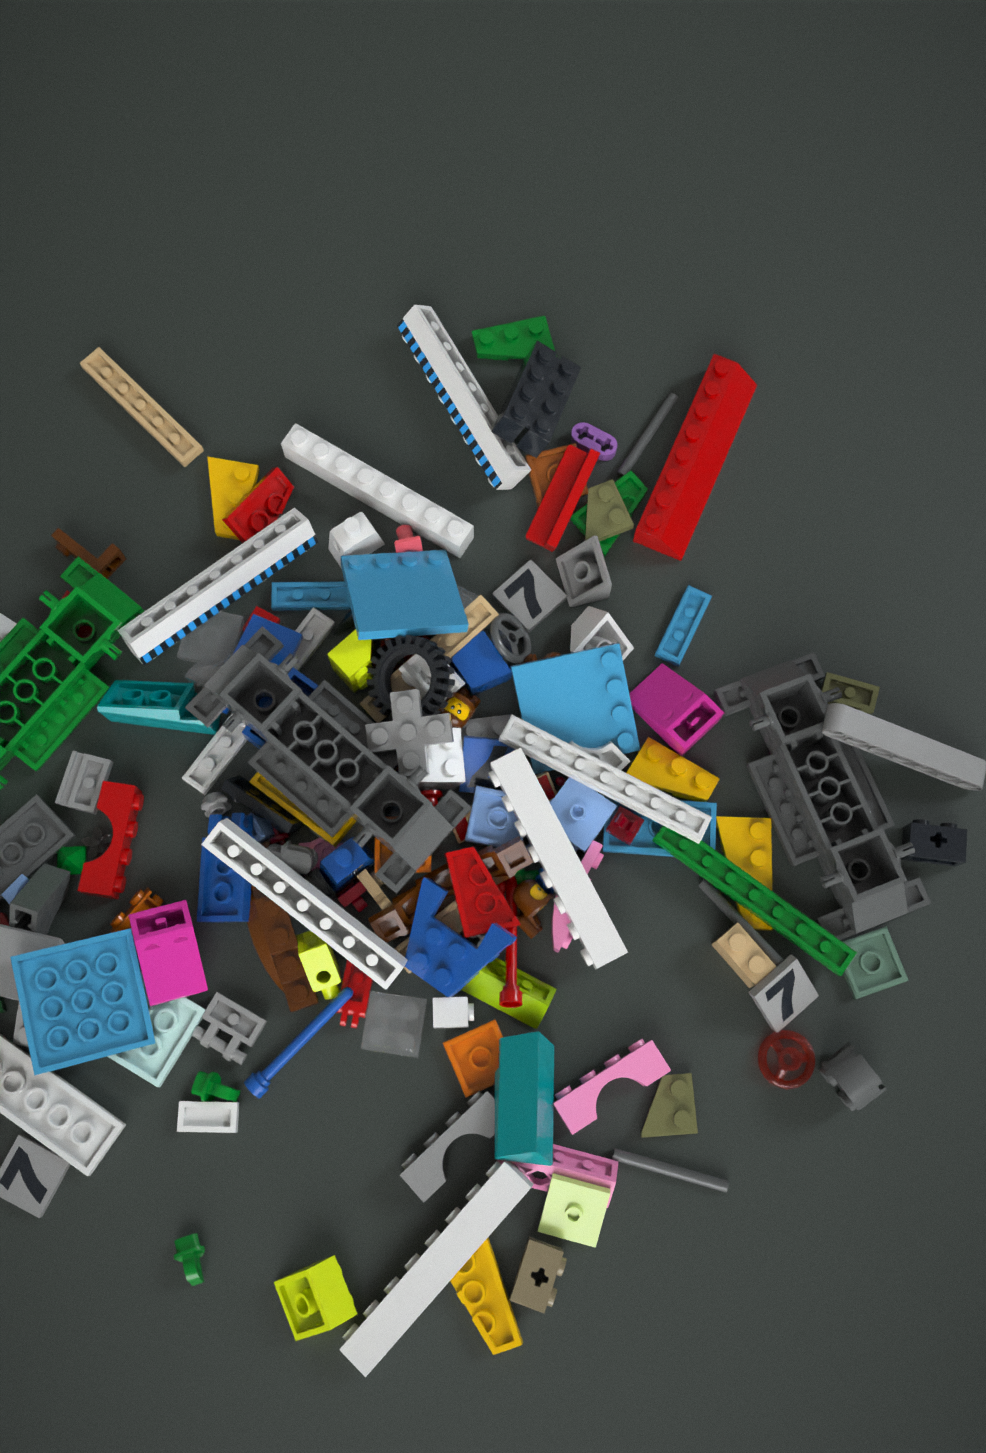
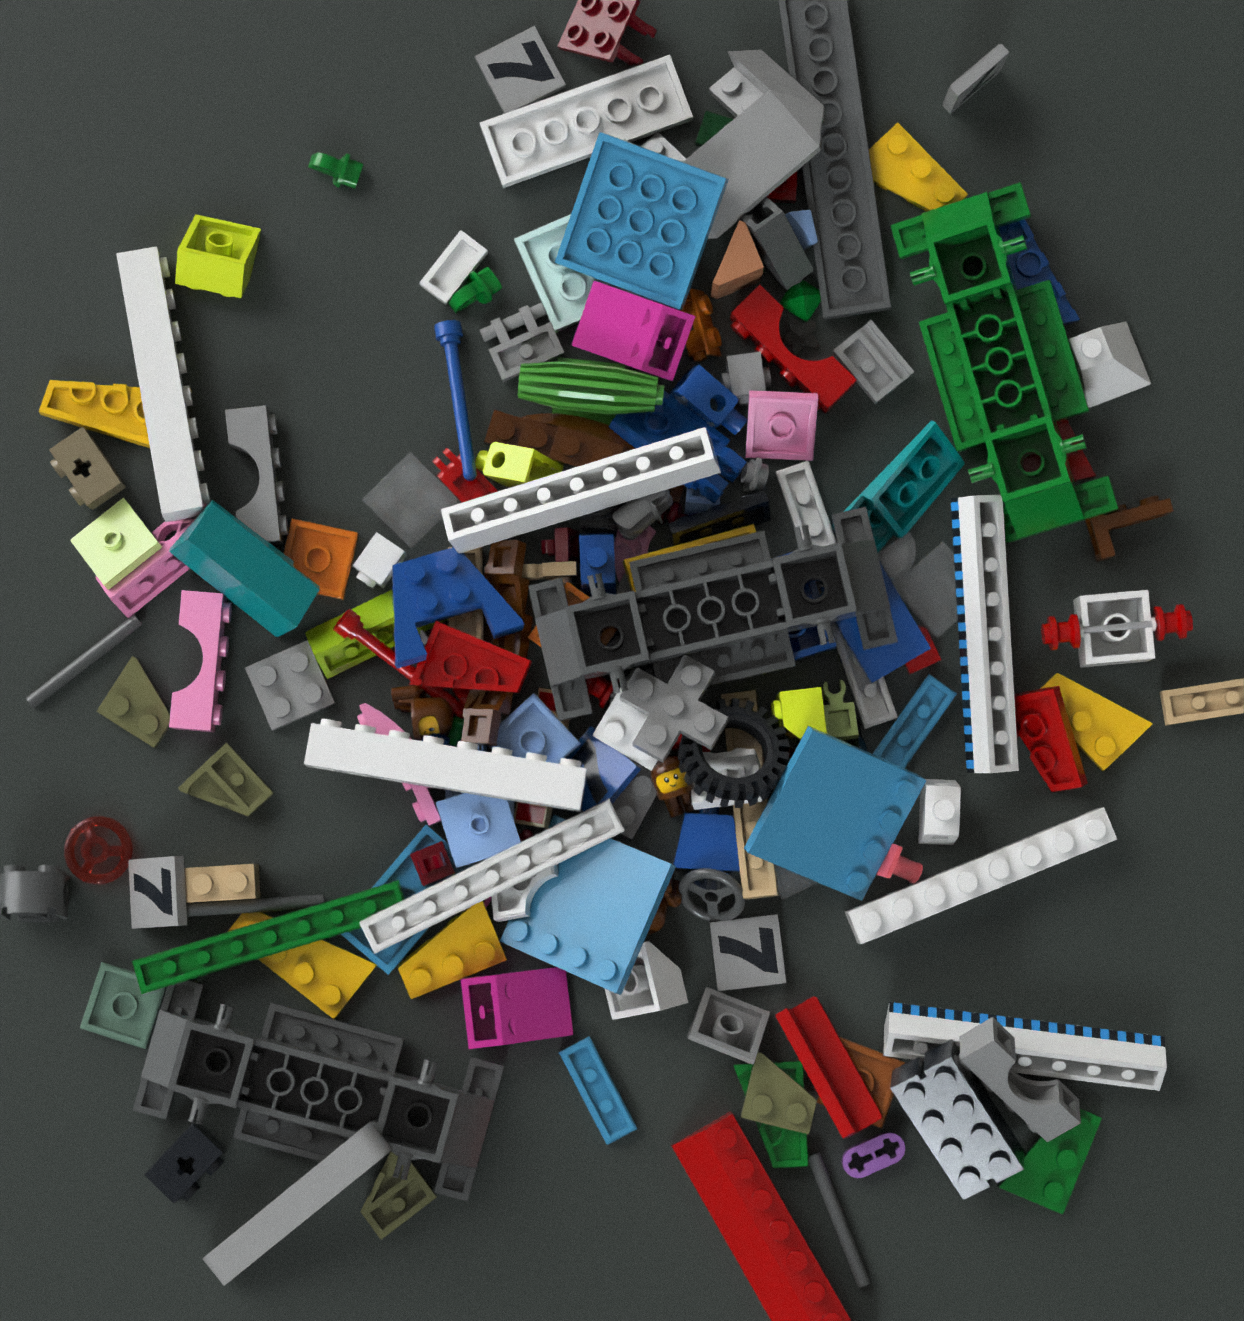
camera: 125 degrees right, 10 degrees up
none -> olive wing [178,743,274,817]
none -> light grey plate [245,640,336,731]
none -> bright green plate [518,357,664,425]
none -> blue torso [669,364,748,435]
none -> nougat slope [710,220,764,299]
none -> light grey brick [721,352,771,406]
none -> bright pink tile [745,390,818,461]
none -> yellowish green plate [823,680,859,740]
none -> light grey arch [959,1017,1081,1142]
none -> white brick [1041,590,1193,668]

